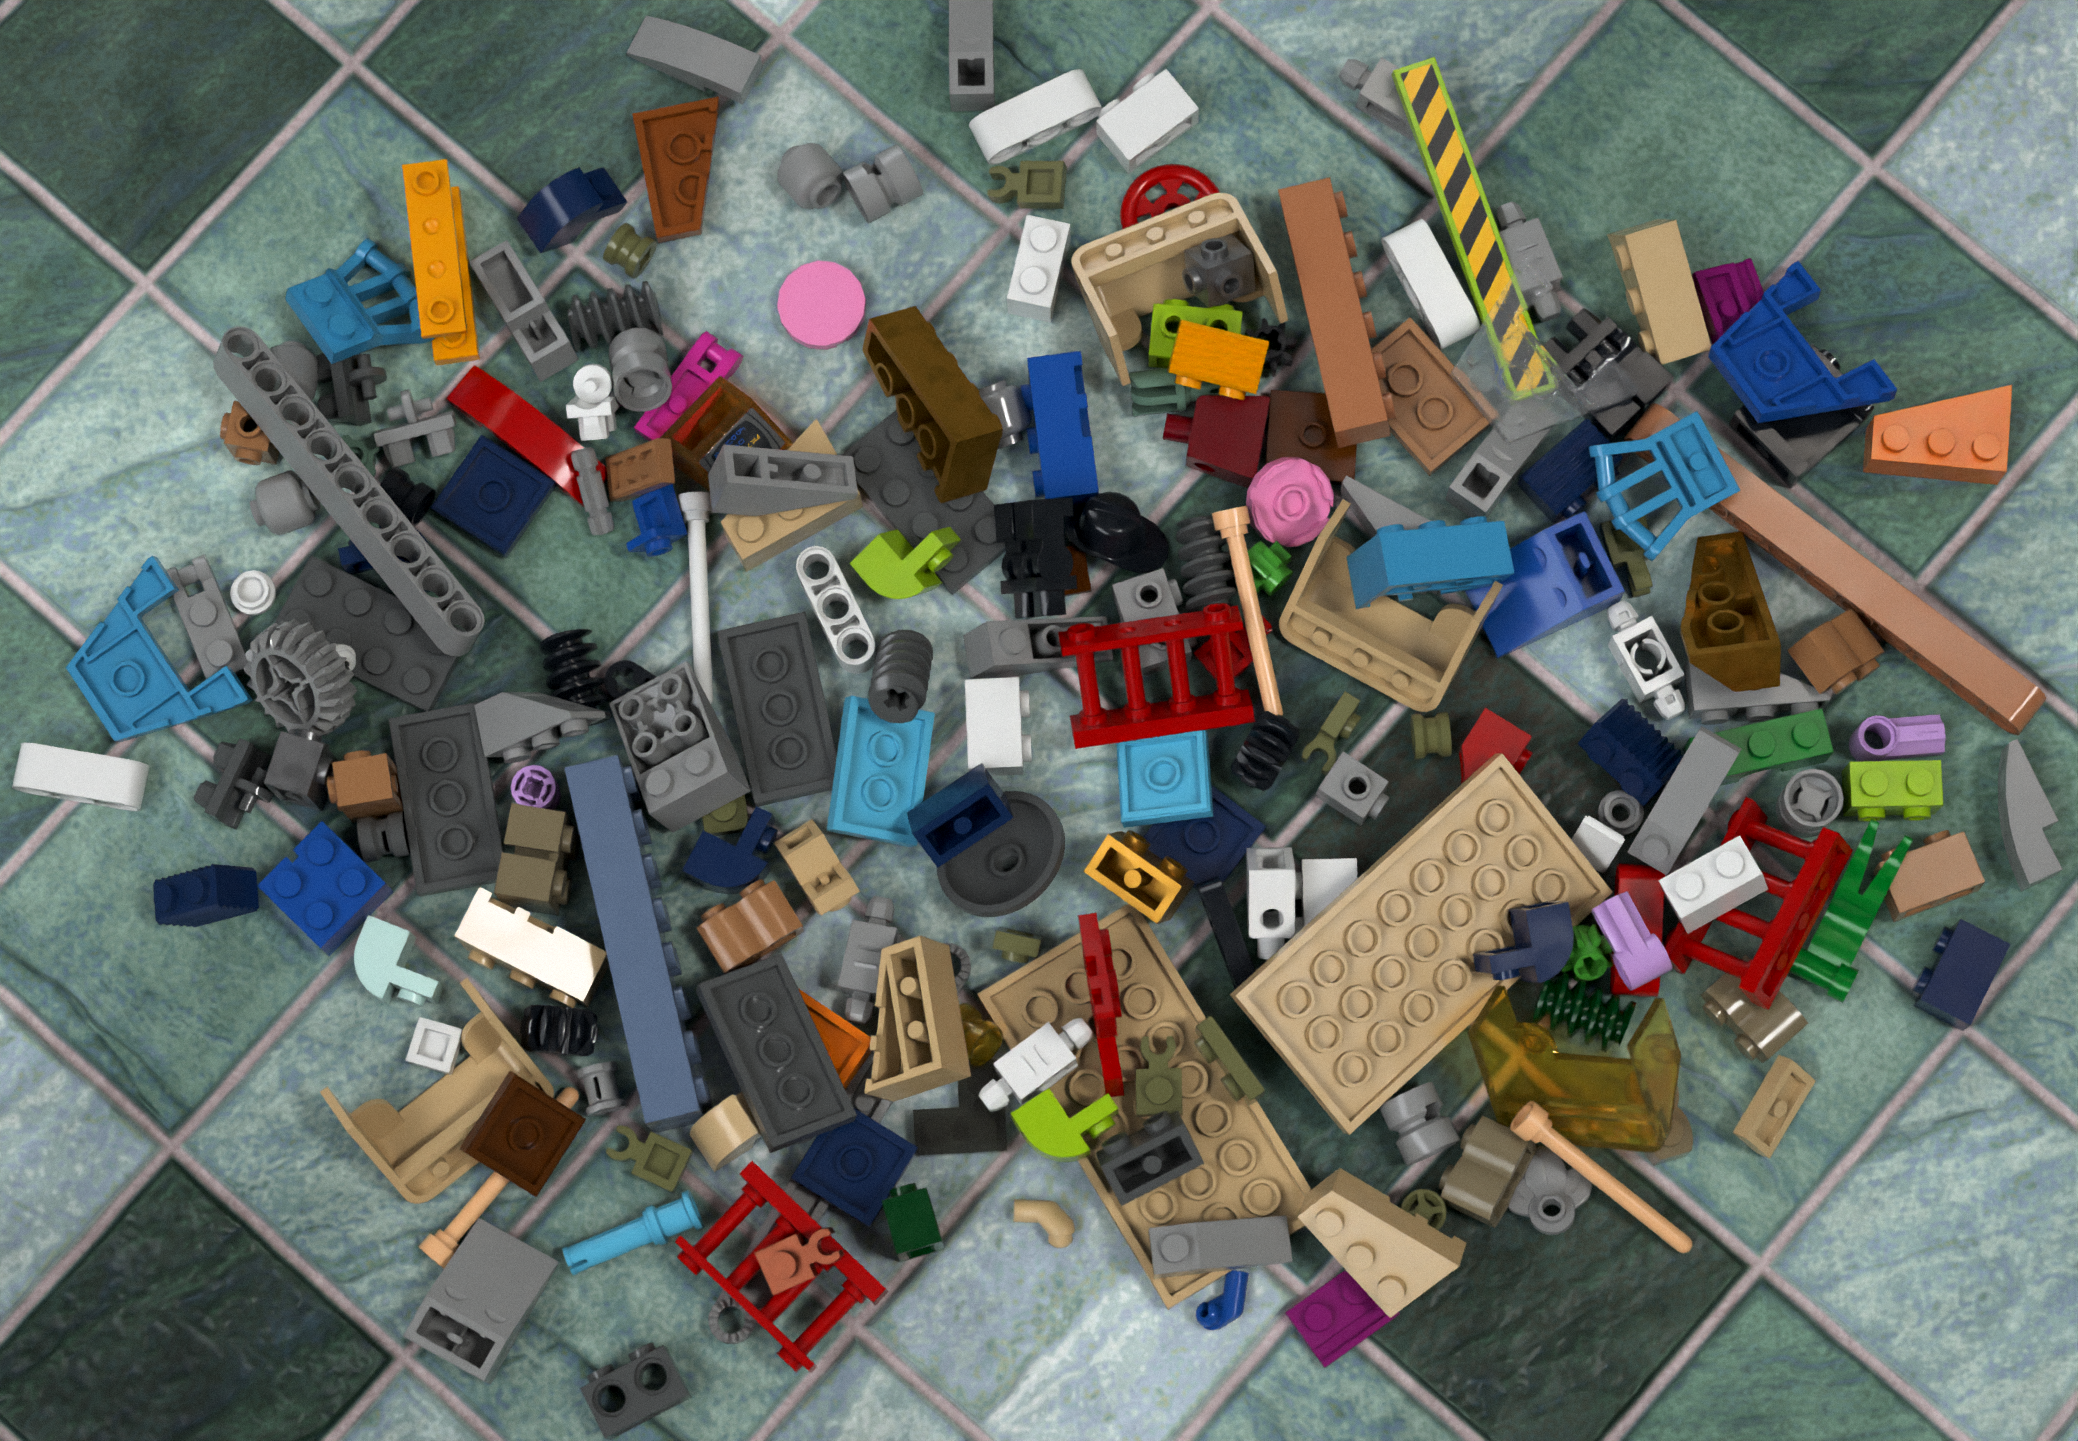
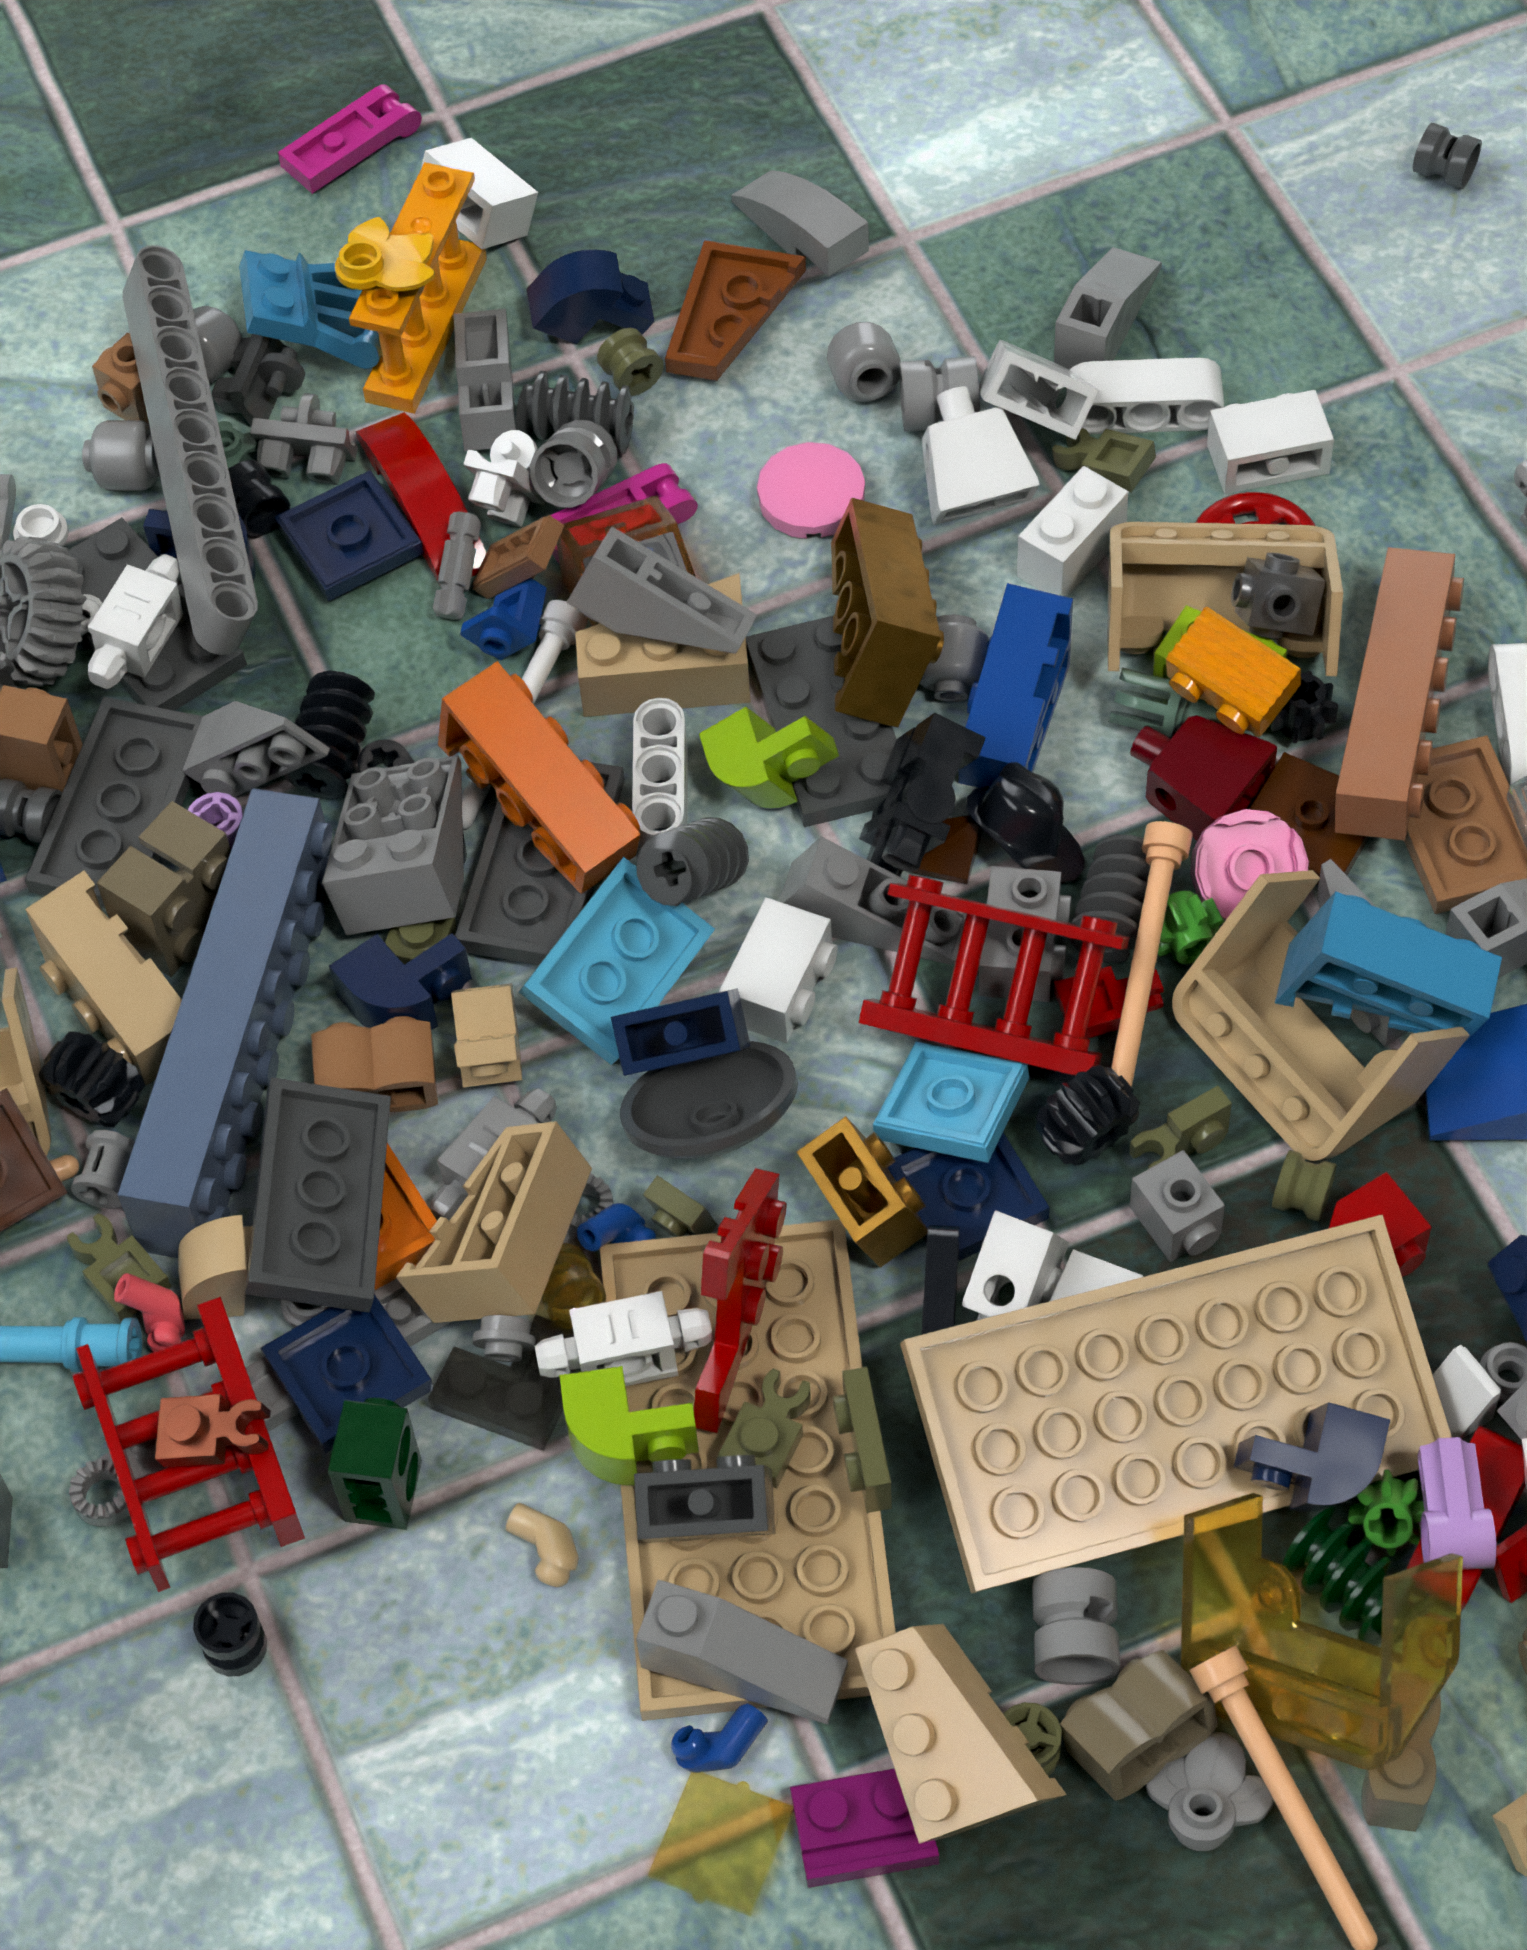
camera: 25 degrees right, 20 degrees down
none -> white piece [88,554,183,689]
none -> coral arm [114,1273,185,1352]
none -> black wheel [193,1592,267,1677]
none -> dark pink plate [278,84,422,194]
none -> yellow plate [335,217,435,291]
none -> white brick [421,138,538,249]
none -> orange wedge [438,661,641,894]
none -> light grey plate [473,1315,536,1362]
none -> blue arm [577,1203,656,1251]
none -> clear yellow piece [648,1772,794,1917]
none -> white torso [922,386,1040,525]
none -> white torso [979,340,1099,440]

